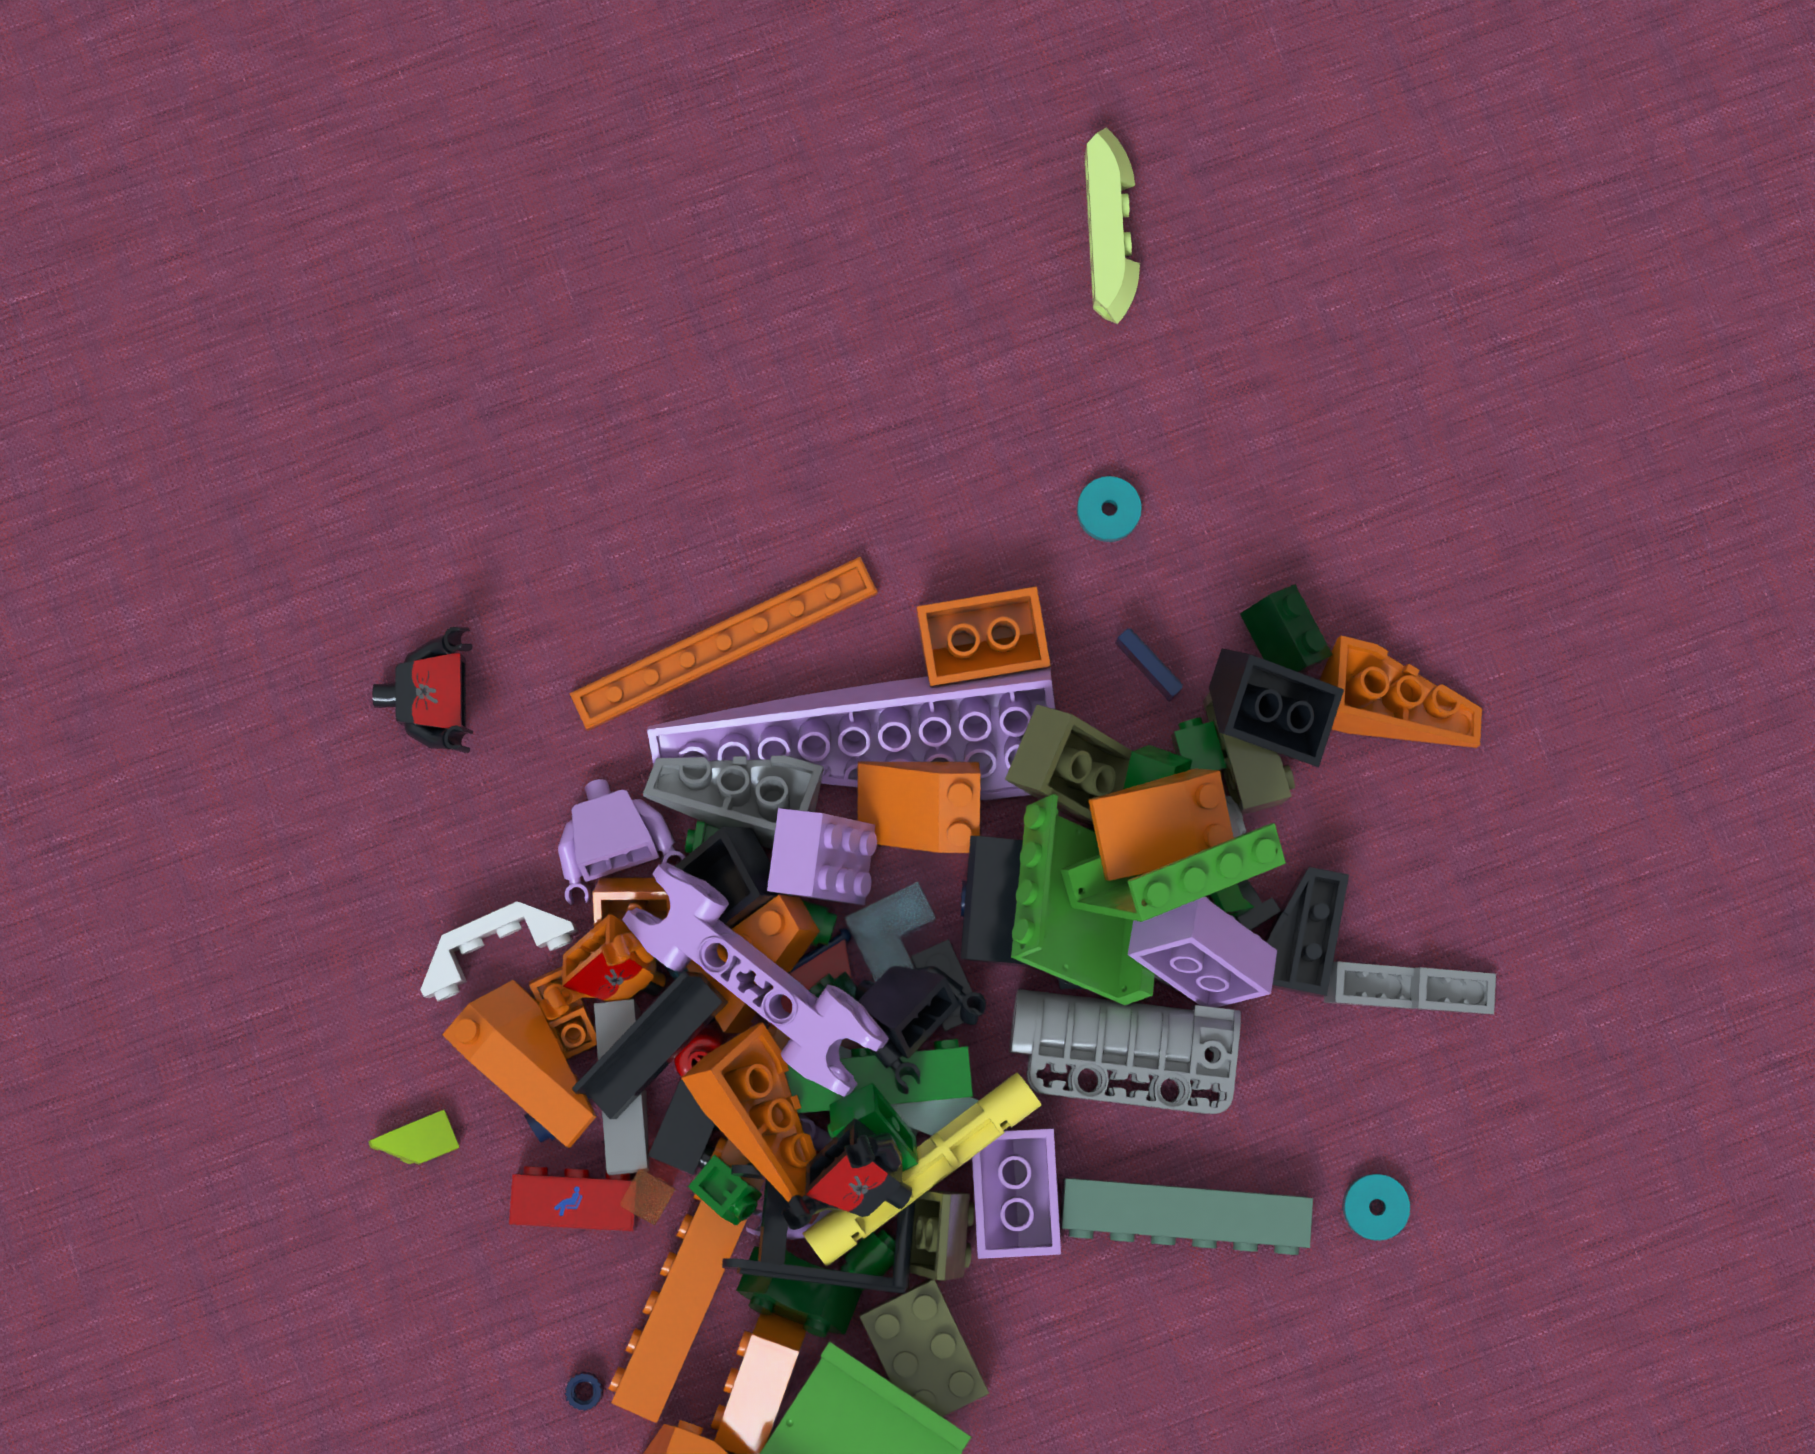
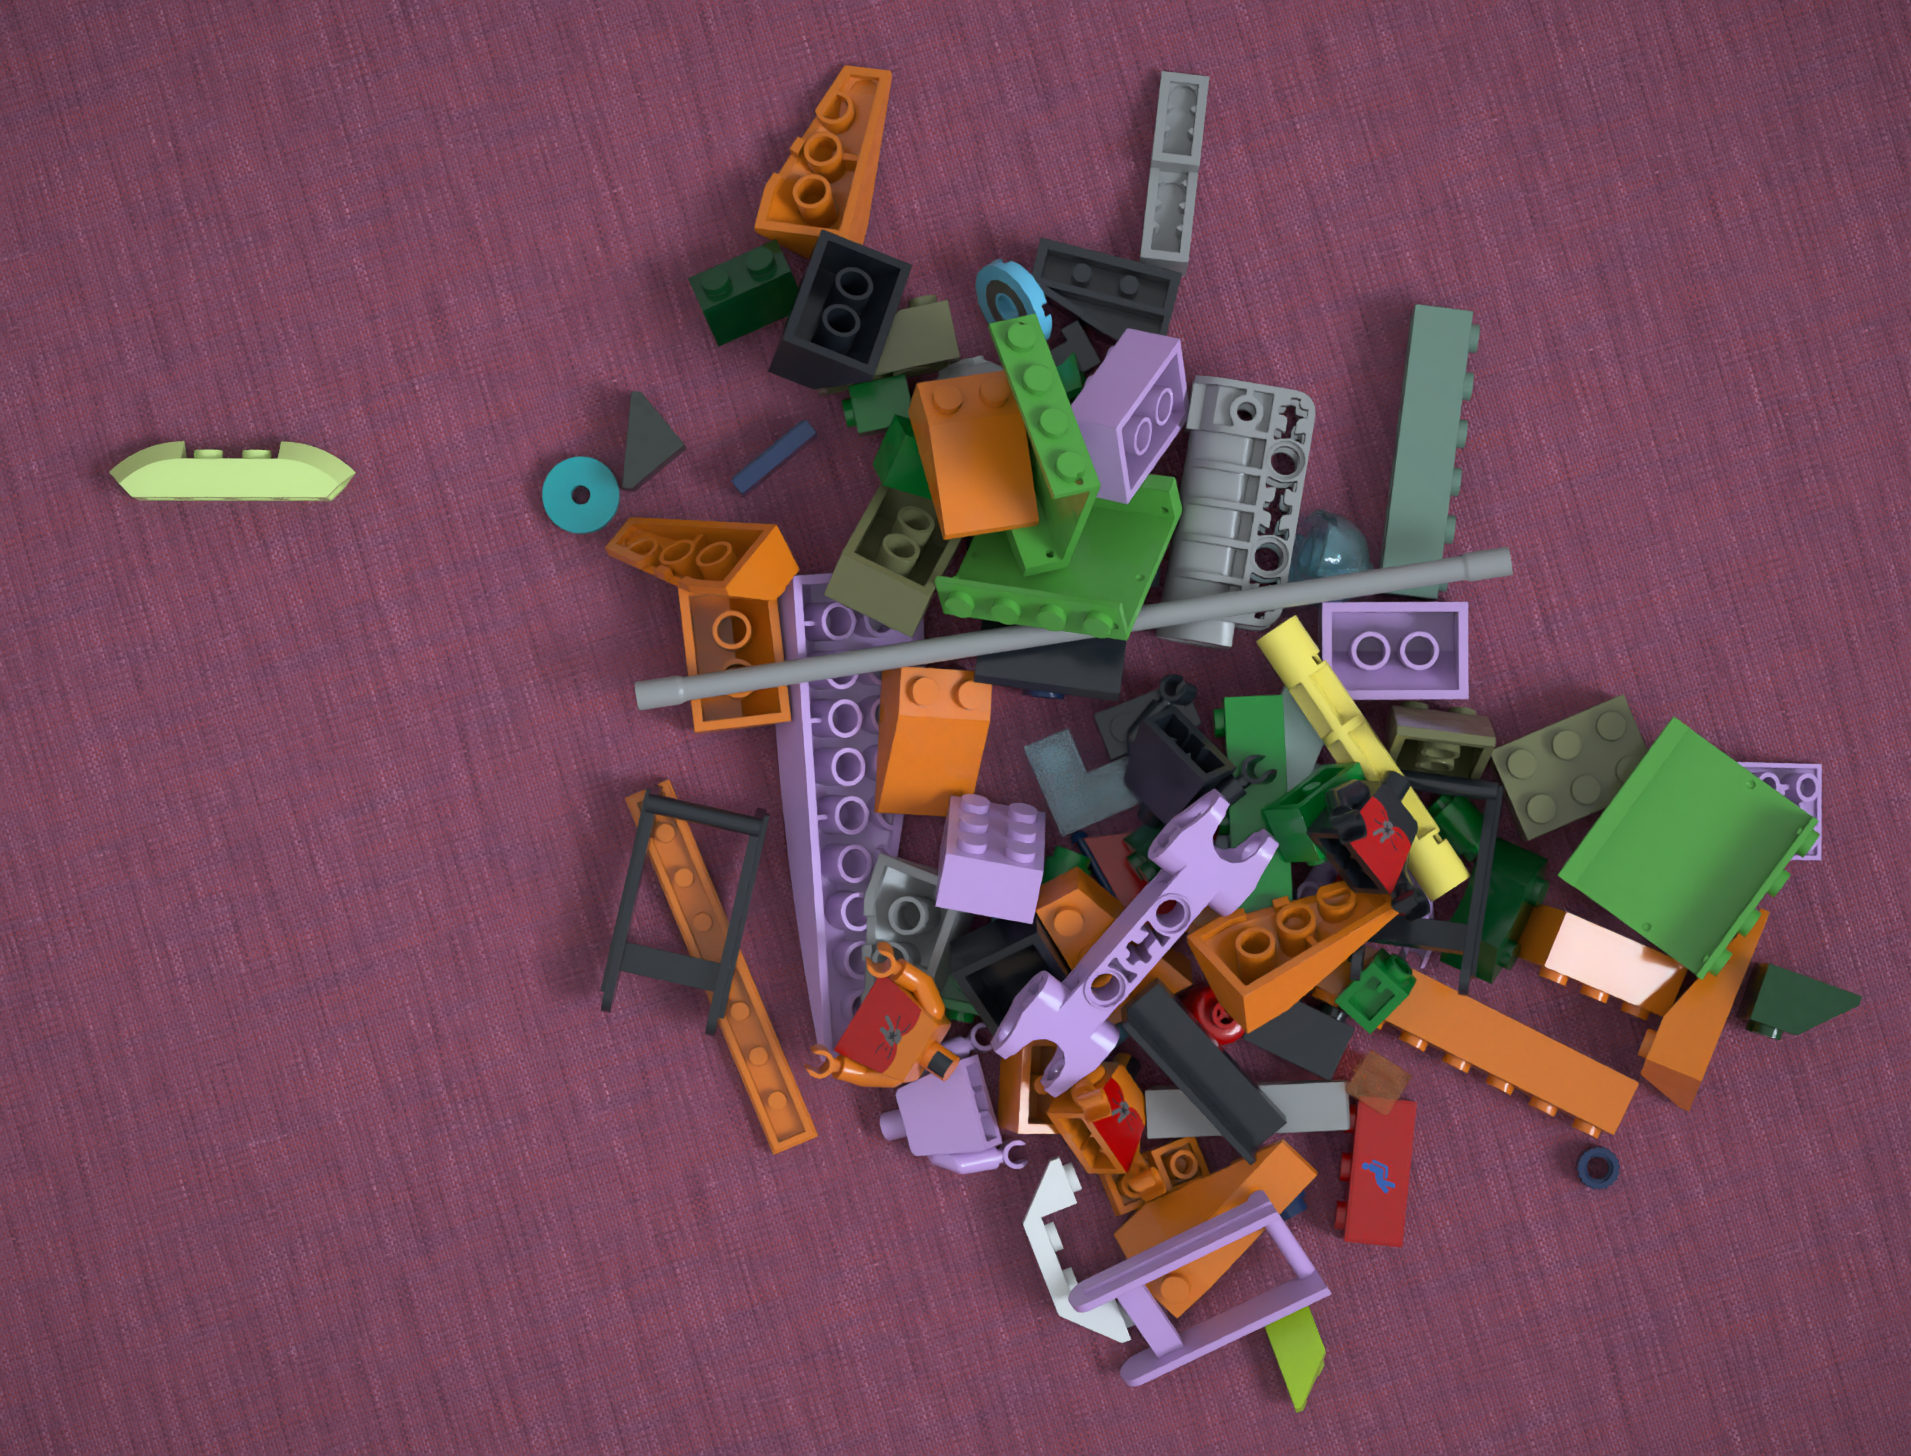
camera: 85 degrees left, 5 degrees up
torso [372,627,473,753] -> none
teal piece [1342,1174,1410,1241] -> none
none -> black piece [600,784,770,1037]
none -> orange wedge [605,517,800,601]
none -> pearl dark grey slope [622,391,687,492]
none -> light grey piece [635,546,1513,711]
none -> torso [804,942,960,1088]
none -> medium azure tile [975,259,1052,341]
none -> lavender piece [1068,1190,1332,1387]
none -> clear light blue cylinder [1287,509,1373,608]

